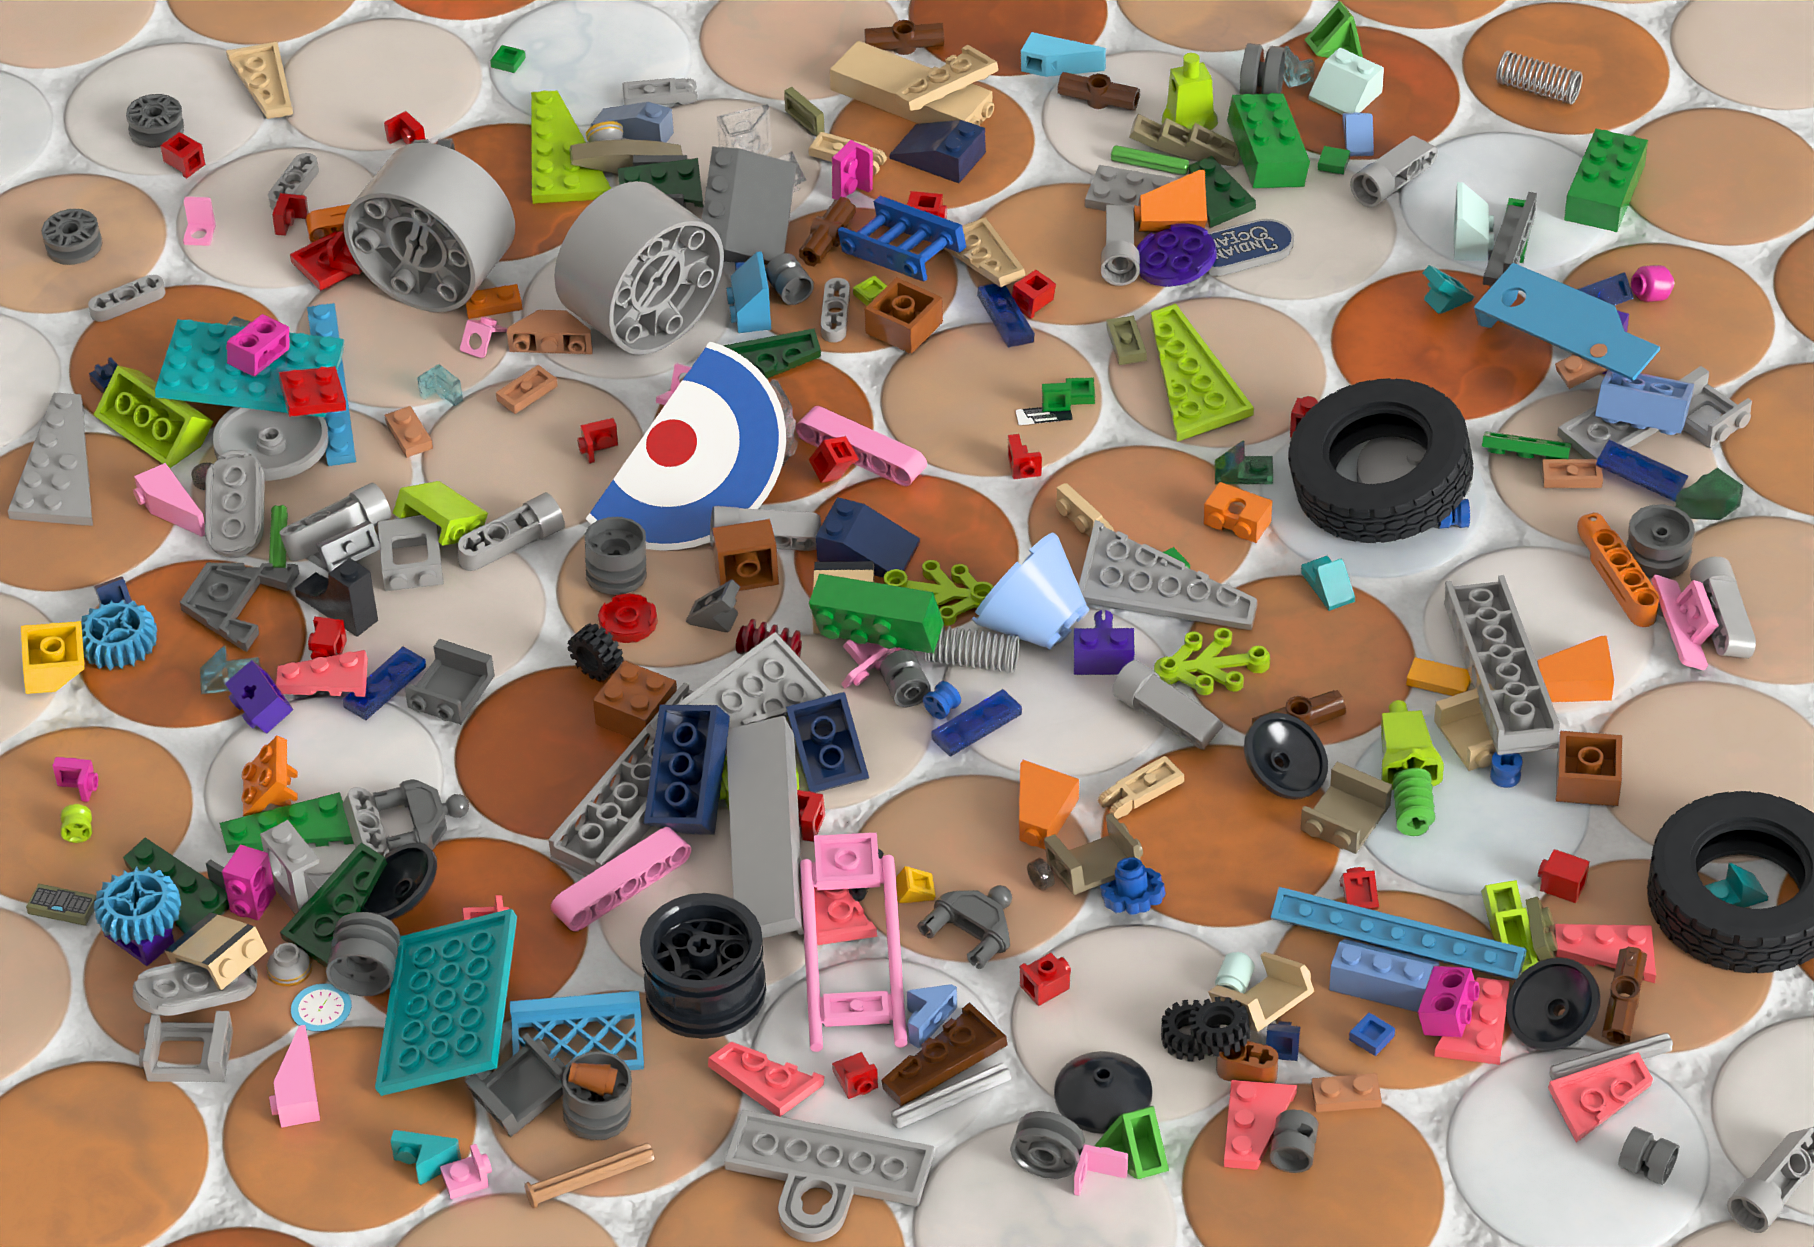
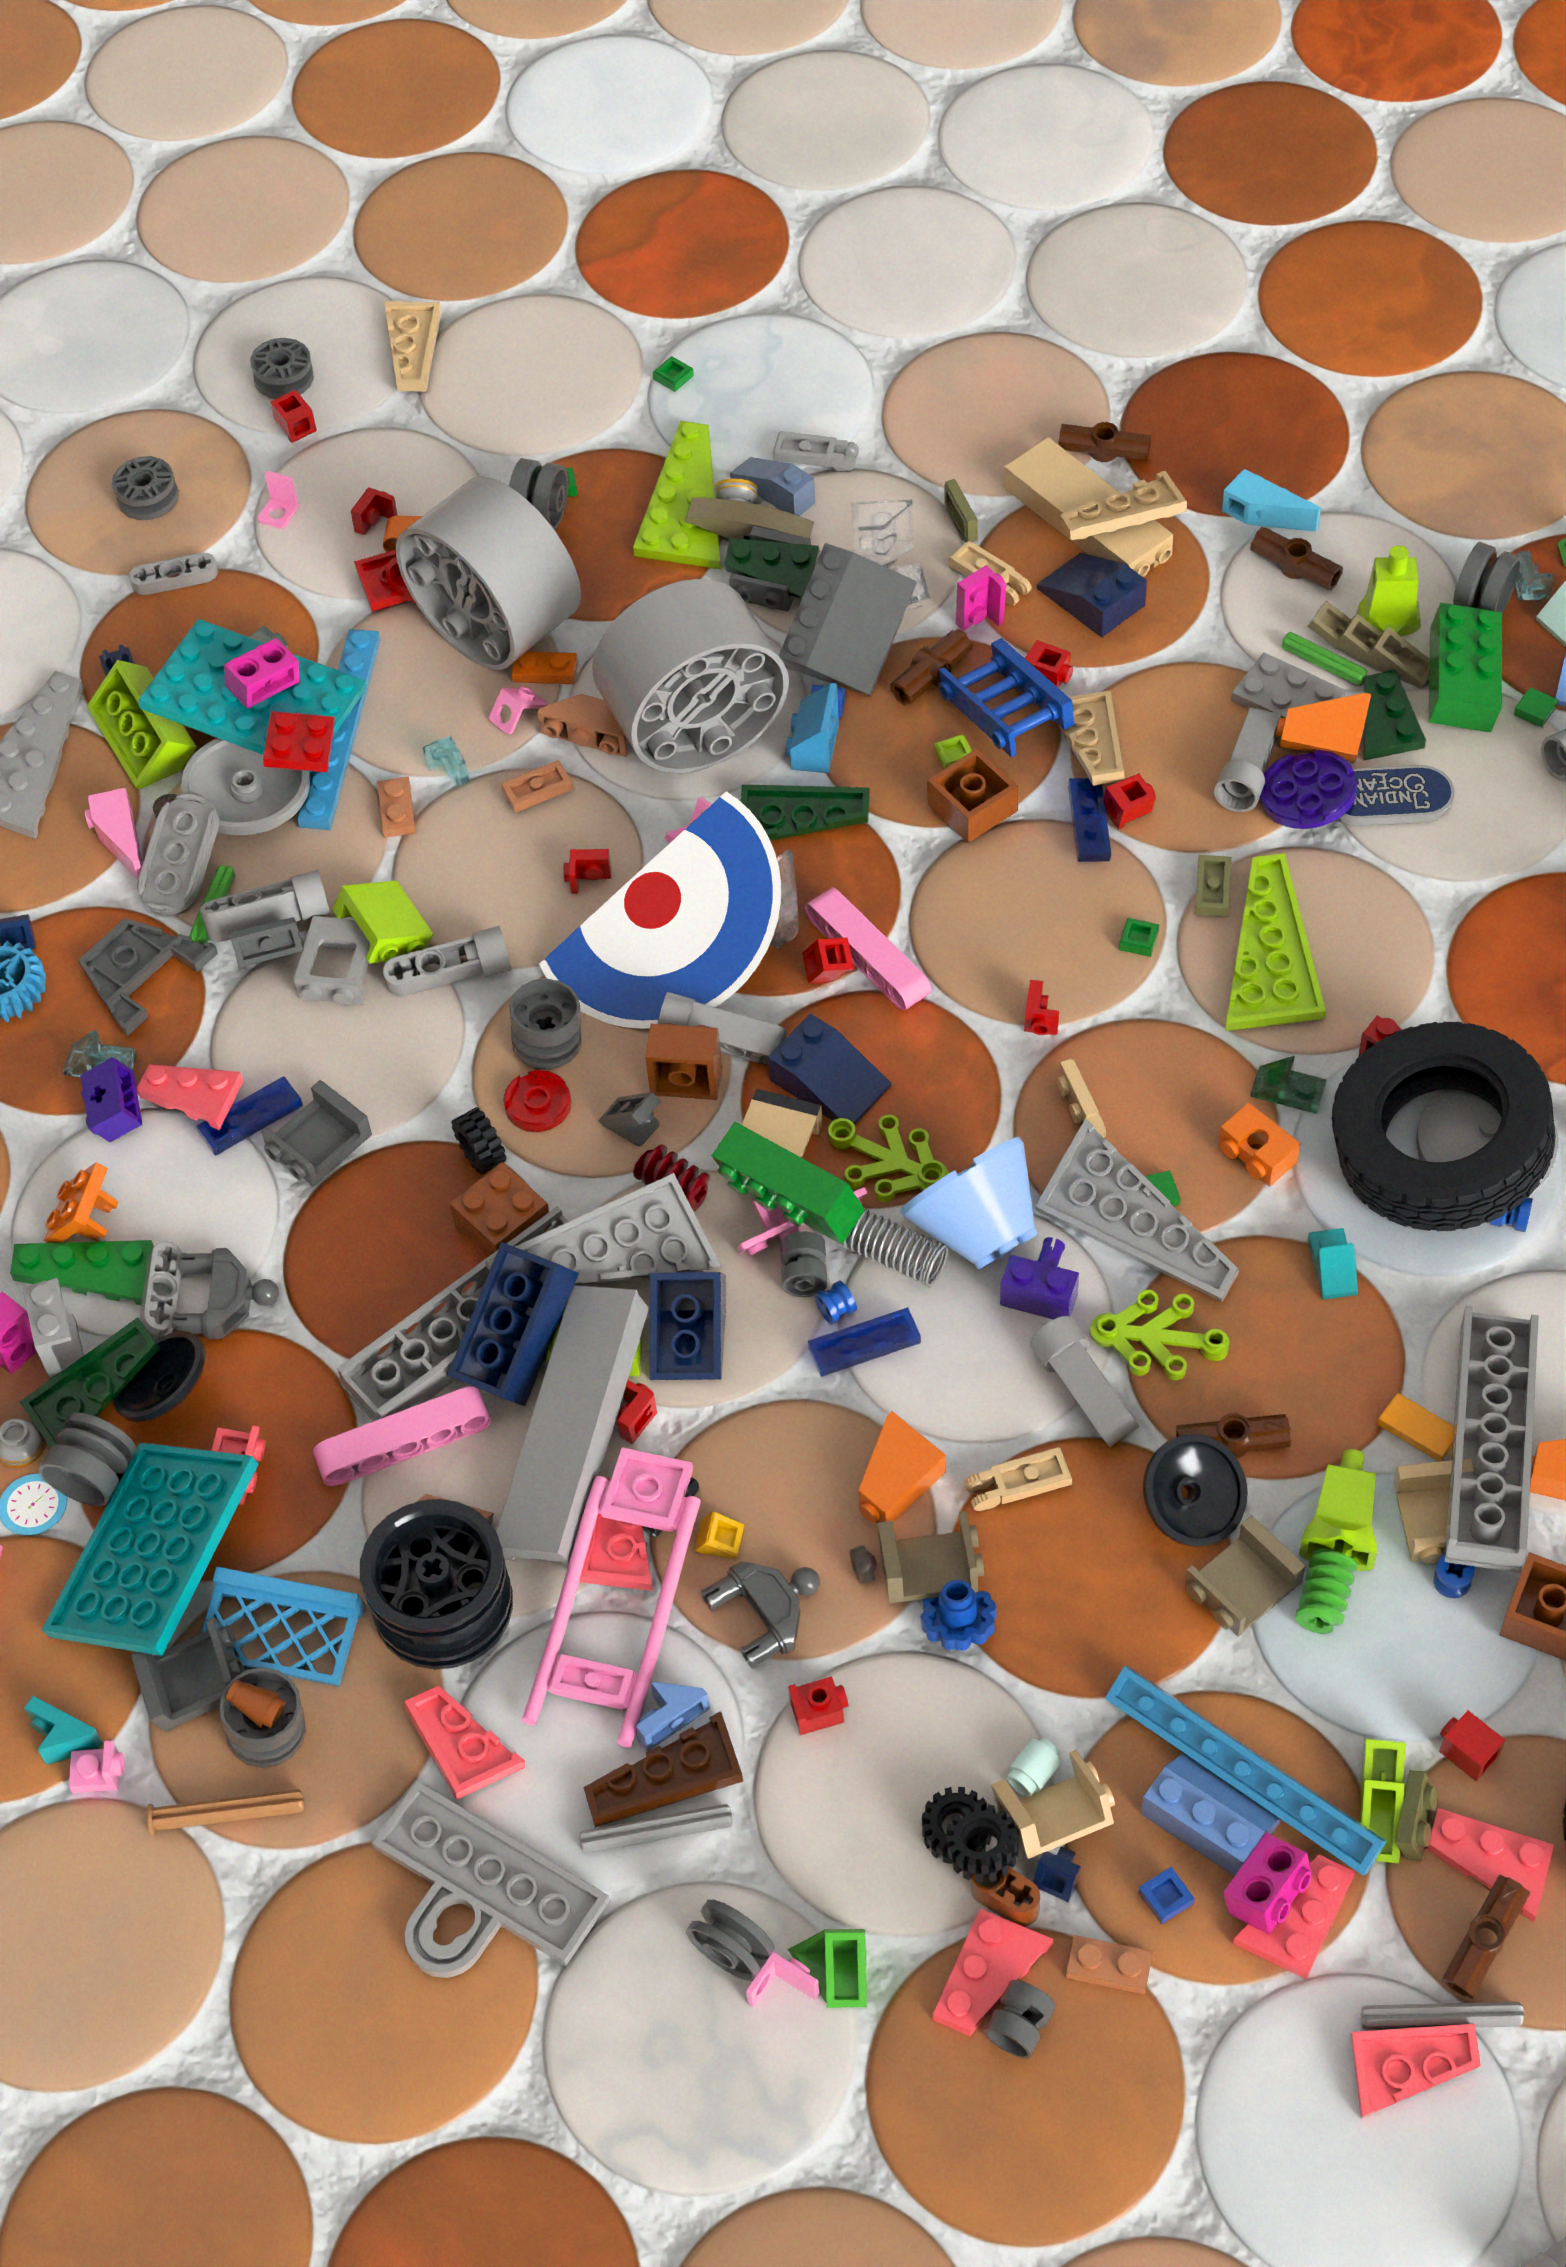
camera: 20 degrees right, 10 degrees up
light grey beam [268,153,319,210] -> none
black arch [294,557,378,637] -> none
red brick [308,616,347,660] -> none
red bracket [384,111,425,144] -> none
dark grey wheel [765,253,814,305] -> none
light grey beam [821,278,850,342] -> none
red bracket [832,1052,878,1099] -> none
sticker [1016,407,1073,425] -> none
green tile [1042,383,1071,412] -> none
black dish [1054,1051,1152,1134] -> none
red bracket [1339,867,1379,910] -> none
black dish [1506,958,1600,1051] -> none
dark grey wheel [1618,1126,1680,1185] -> none

